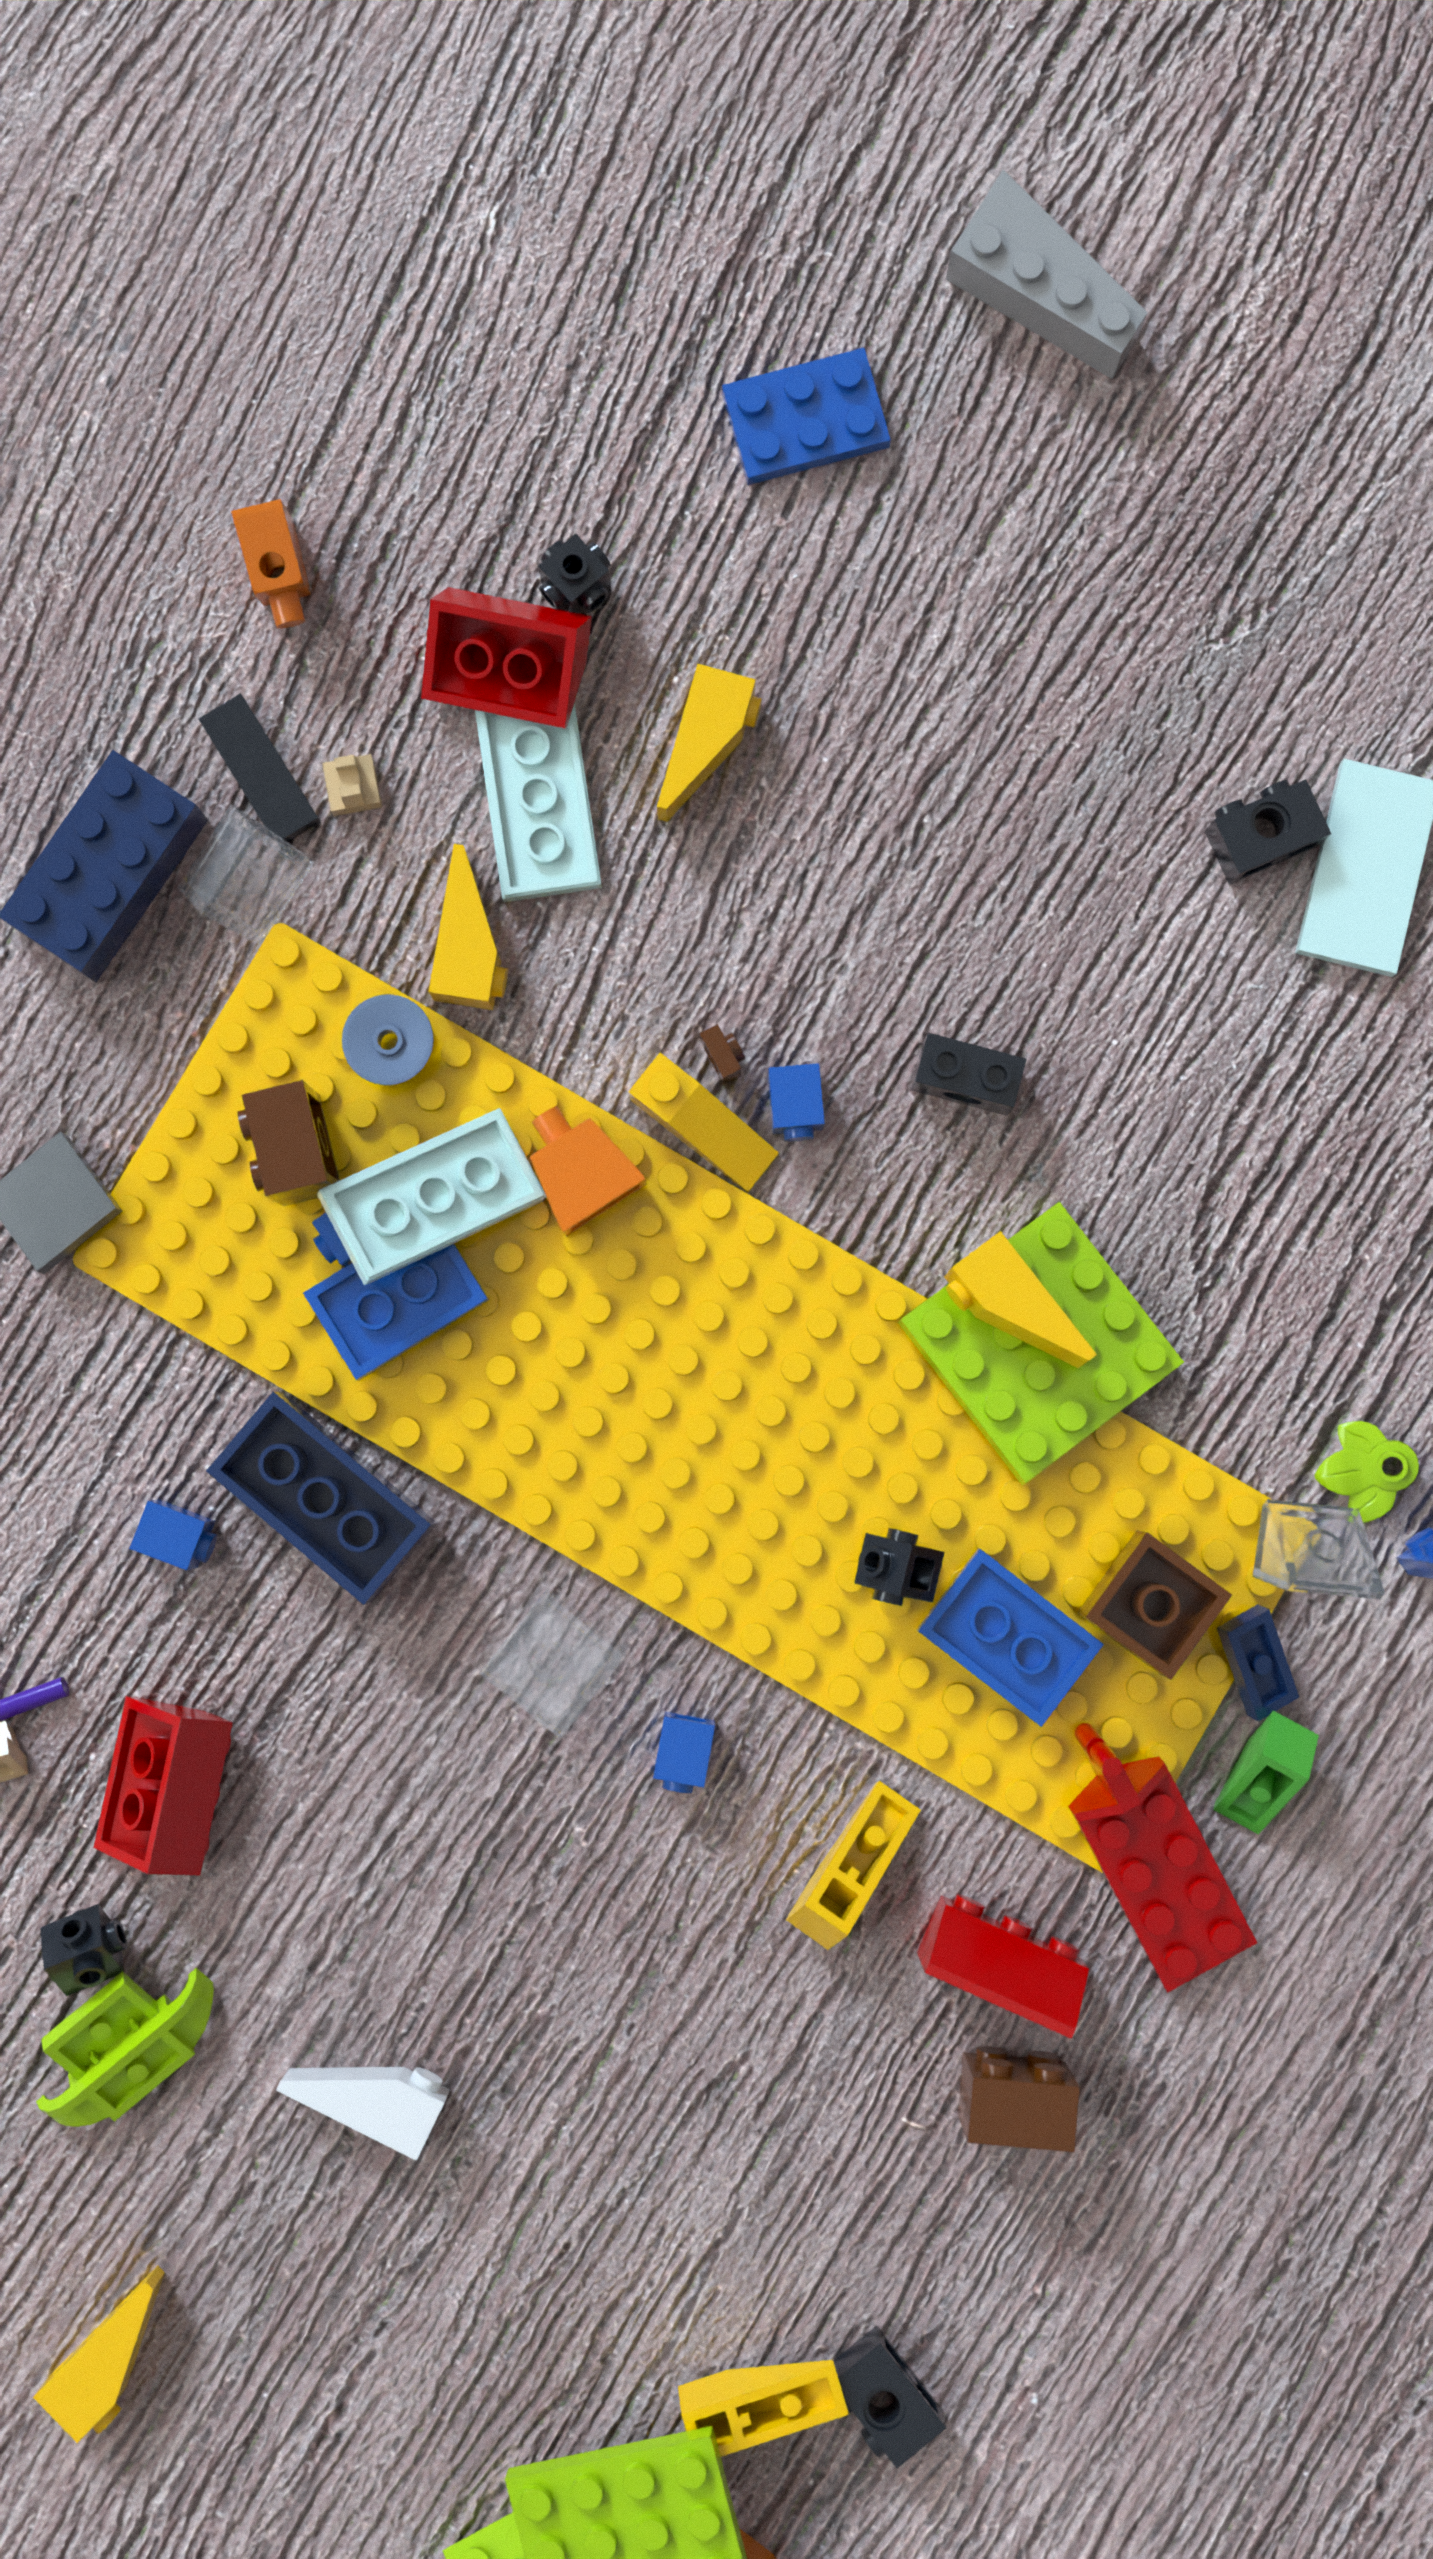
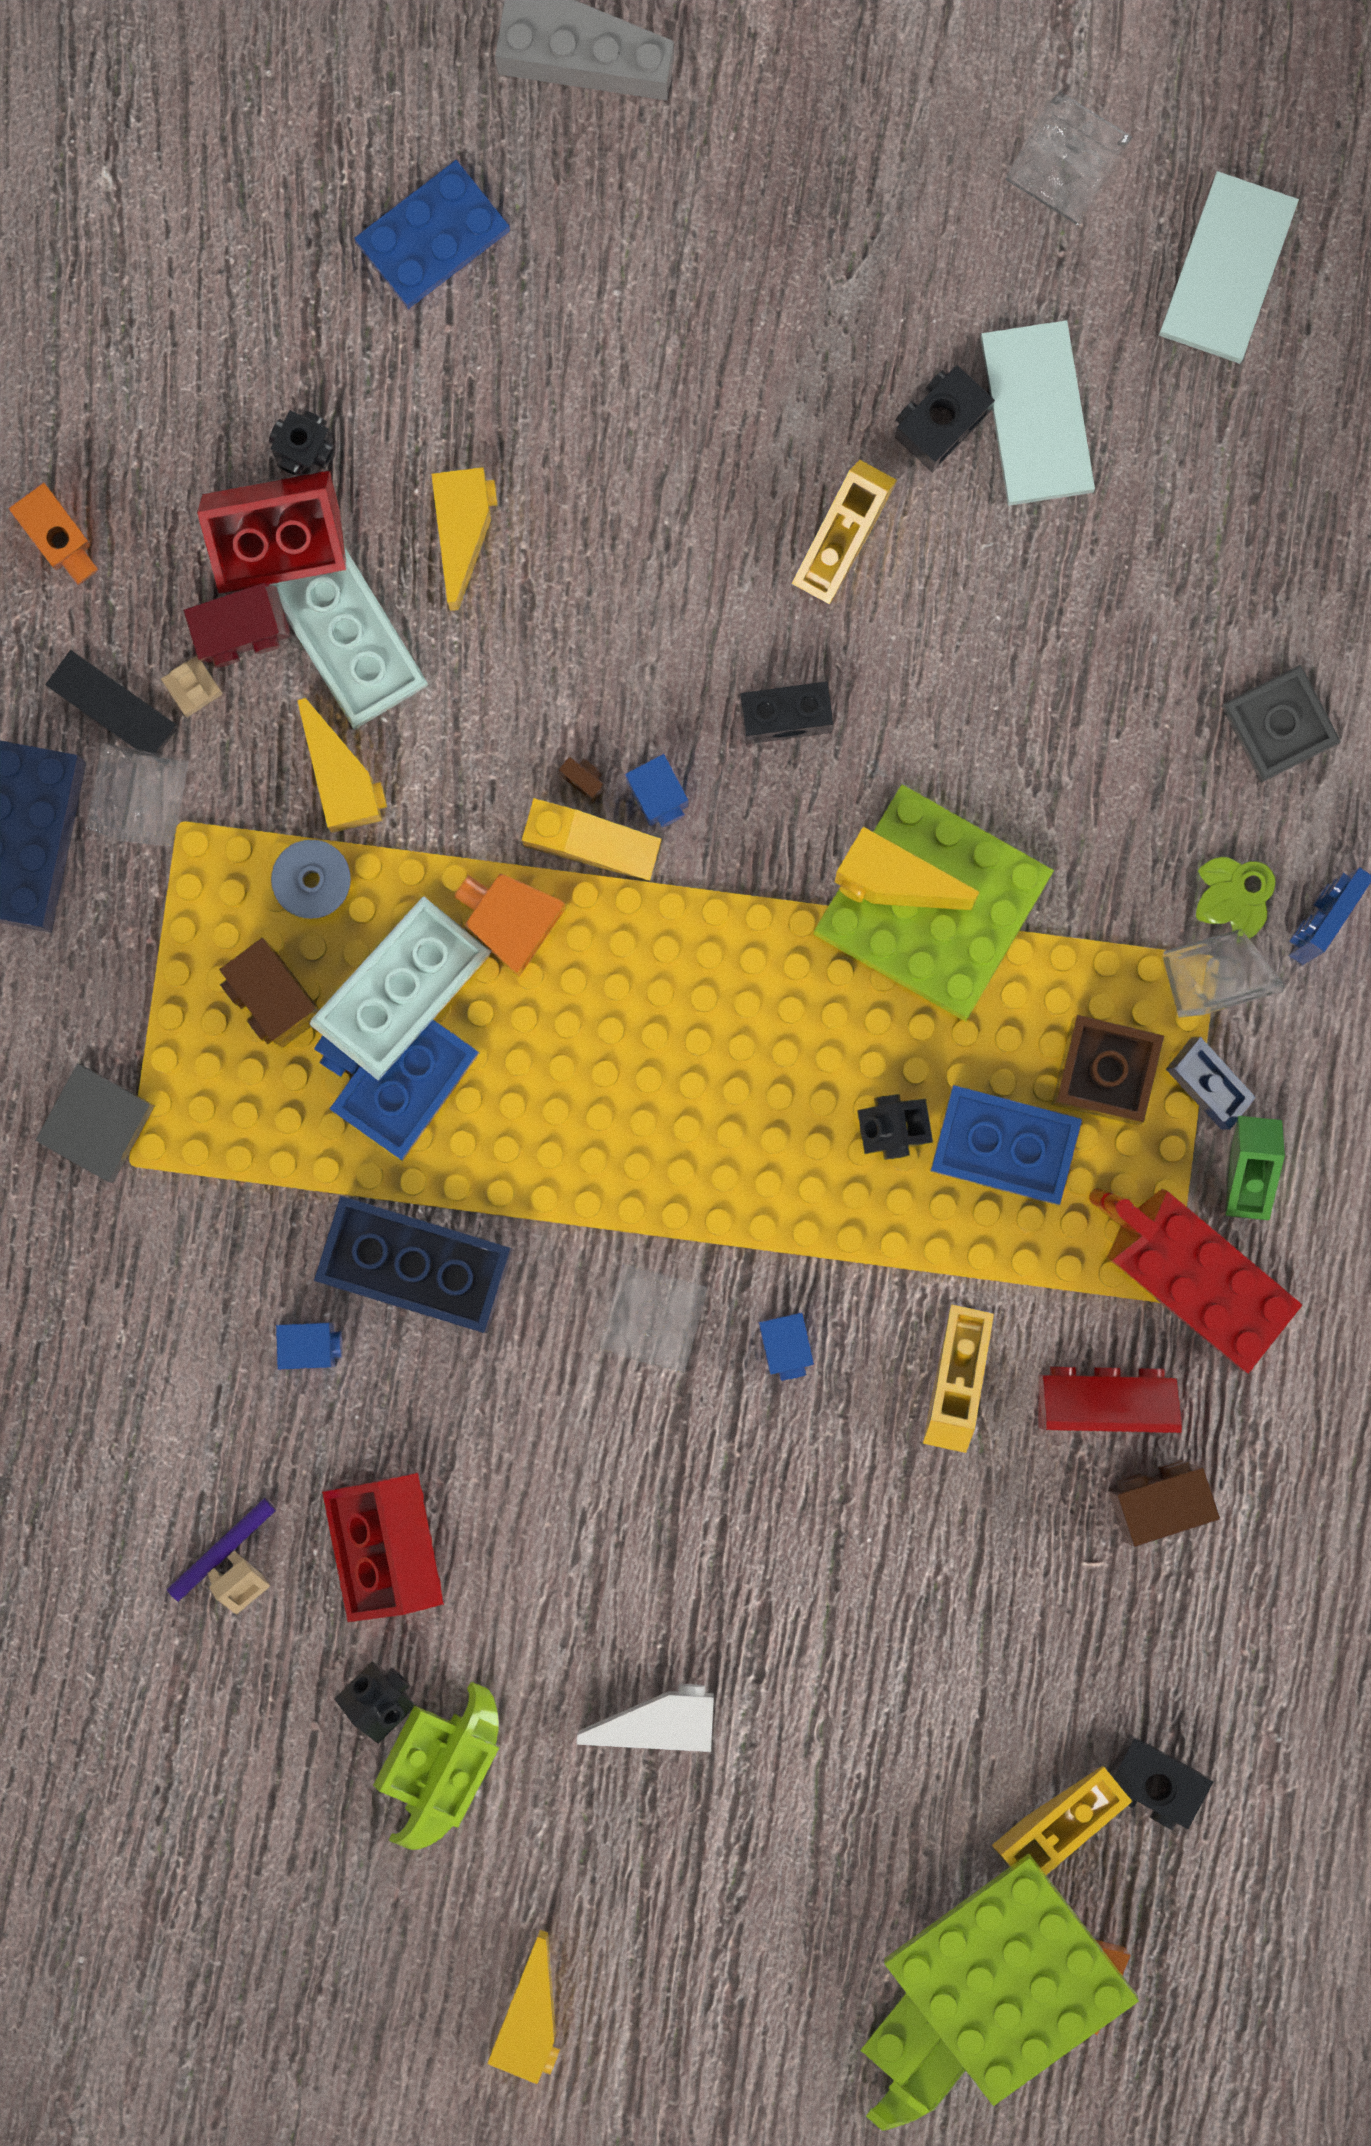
camera: 20 degrees left, 0 degrees up
none -> dark red brick [183,583,291,668]
none -> yellow slope [792,459,898,604]

